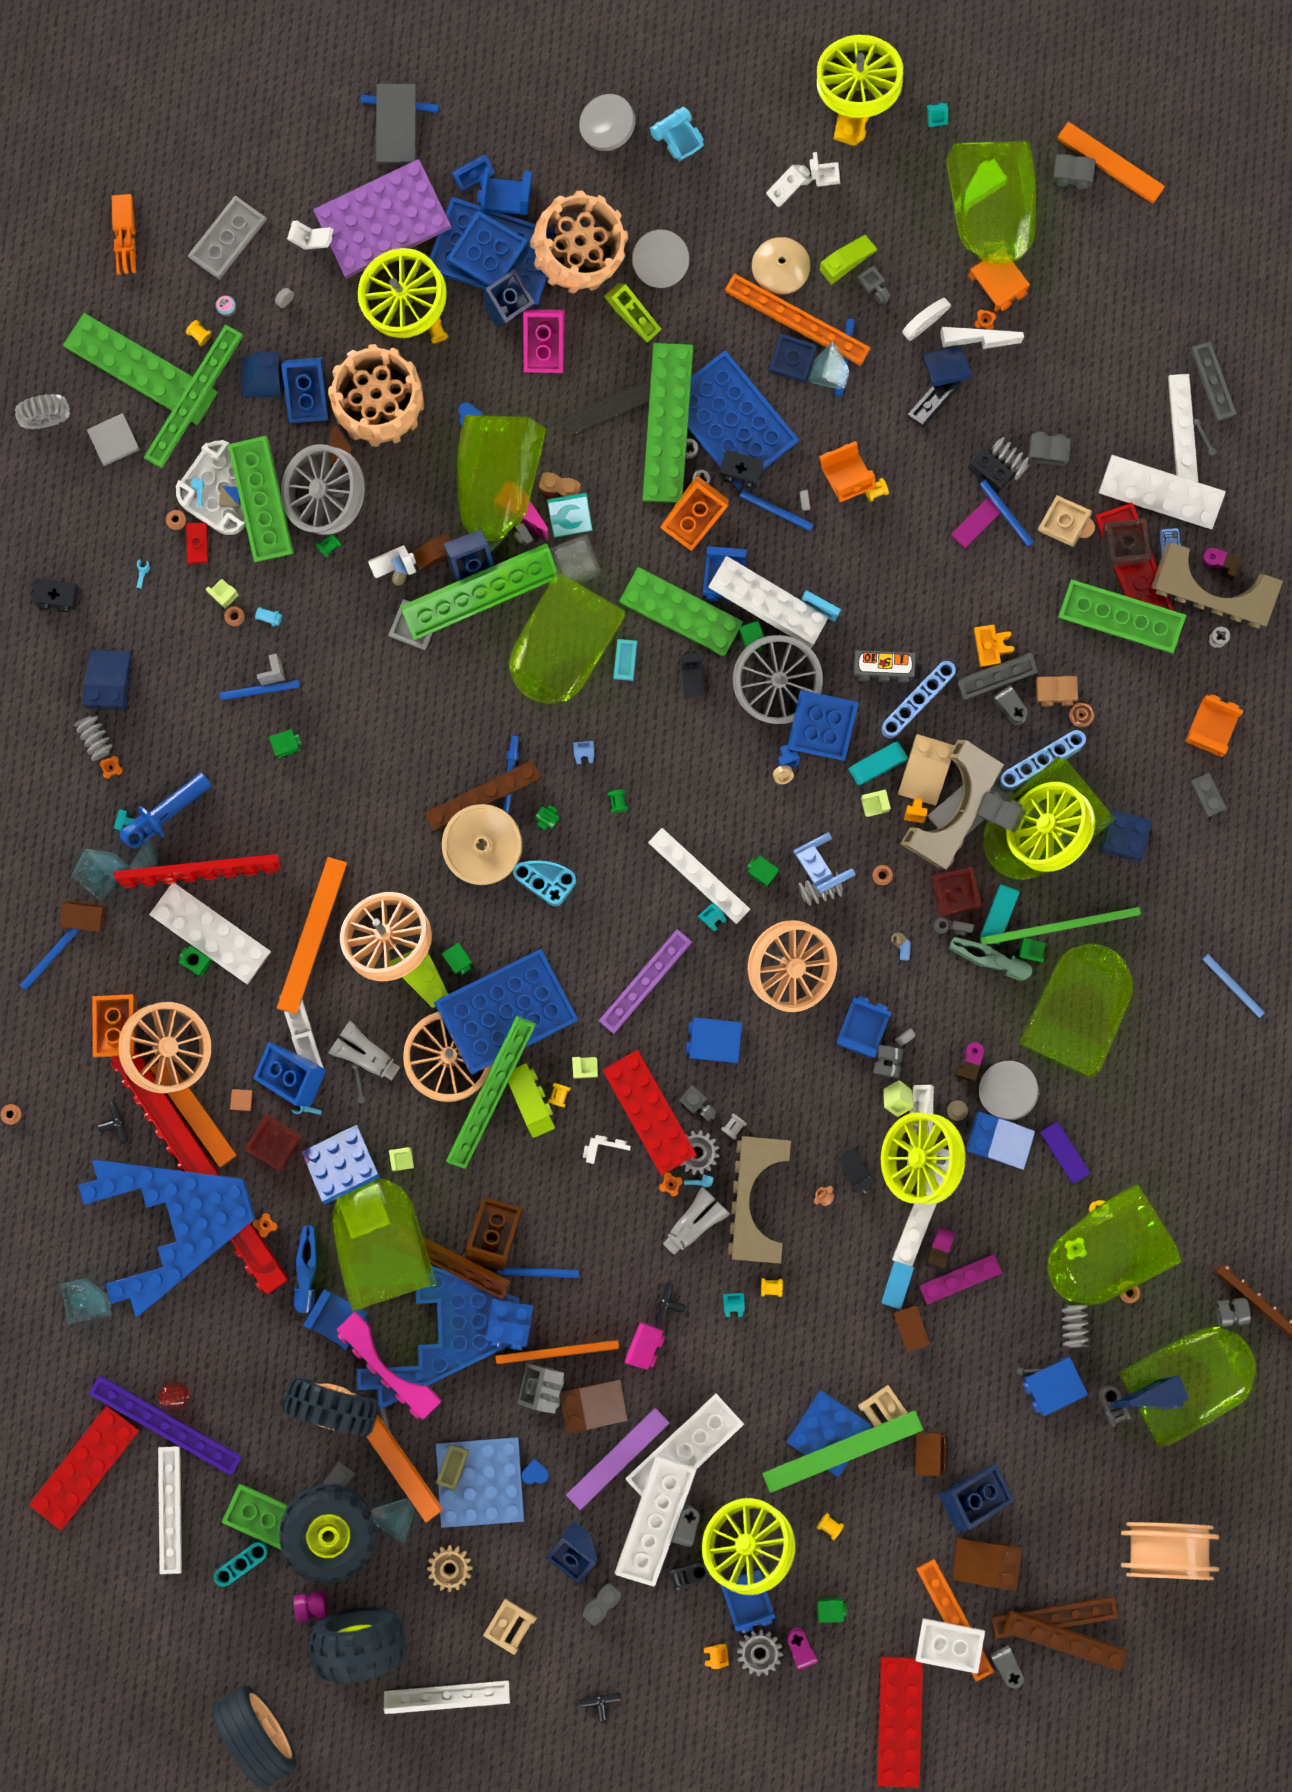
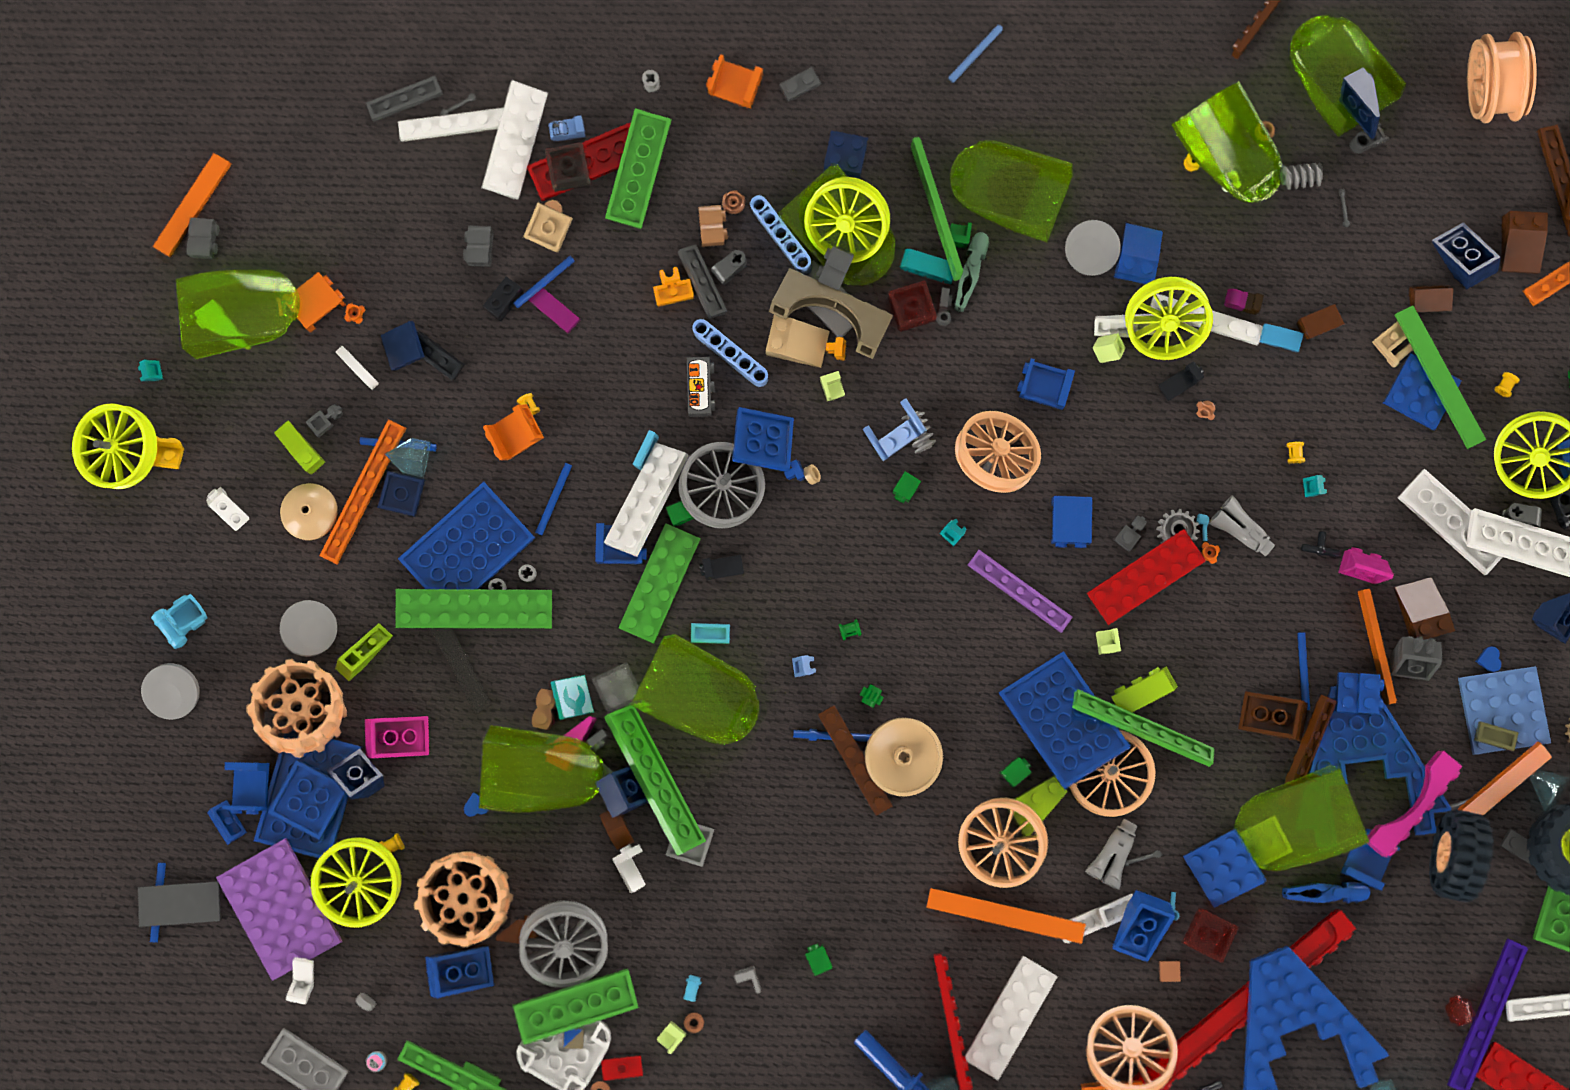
camera: 90 degrees left, 0 degrees up
orange tile [150,1060,237,1167] -> none
green brick [179,946,213,977] -> none
medium azure hand [191,478,205,507] -> none
blue bar [220,680,300,700] -> none
dark blue slope [241,352,281,397] -> none
orange plate [253,1213,277,1238] -> none
green bush [315,534,342,558] -> none
yellowish green panel [389,1147,414,1171] -> none
arm [391,556,408,586] -> none
medium azure beam [513,861,576,906] -> none
yellow bush [548,1083,571,1108] -> none
medium lavender tile [566,1408,669,1510] -> none
white bracket [583,1135,631,1164] -> none
white plate [648,828,750,924] -> none
orange slope [660,476,729,551] -> none
black brick [719,450,764,489] -> none
light grey bush [721,1113,747,1140] -> none
dark tan arch [728,1136,791,1264] -> none
light grey tile [800,490,810,511] -> none
white bracket [810,152,840,186] -> none
teal beam [849,741,909,786] -> none
nougat plate [872,865,893,885] -> none
dark grey wheel [873,1045,904,1078] -> none
arm [891,933,911,961] -> none
light grey tile [895,1028,915,1046] -> none
magenta plate [919,1254,1002,1305] -> none
white slope [940,327,1024,349] -> none
dark tan plate [947,1100,968,1121] -> none
leg [954,1042,984,1082] -> none
light grey piece [989,437,1030,480] -> none
blue panel [1022,1356,1088,1416] -> none
dark purple tile [1040,1121,1090,1184] -> none
dark tan arch [1151,543,1283,629] -> none
leg [1202,548,1242,580] -> none
dark grey wheel [1215,1297,1251,1327] -> none

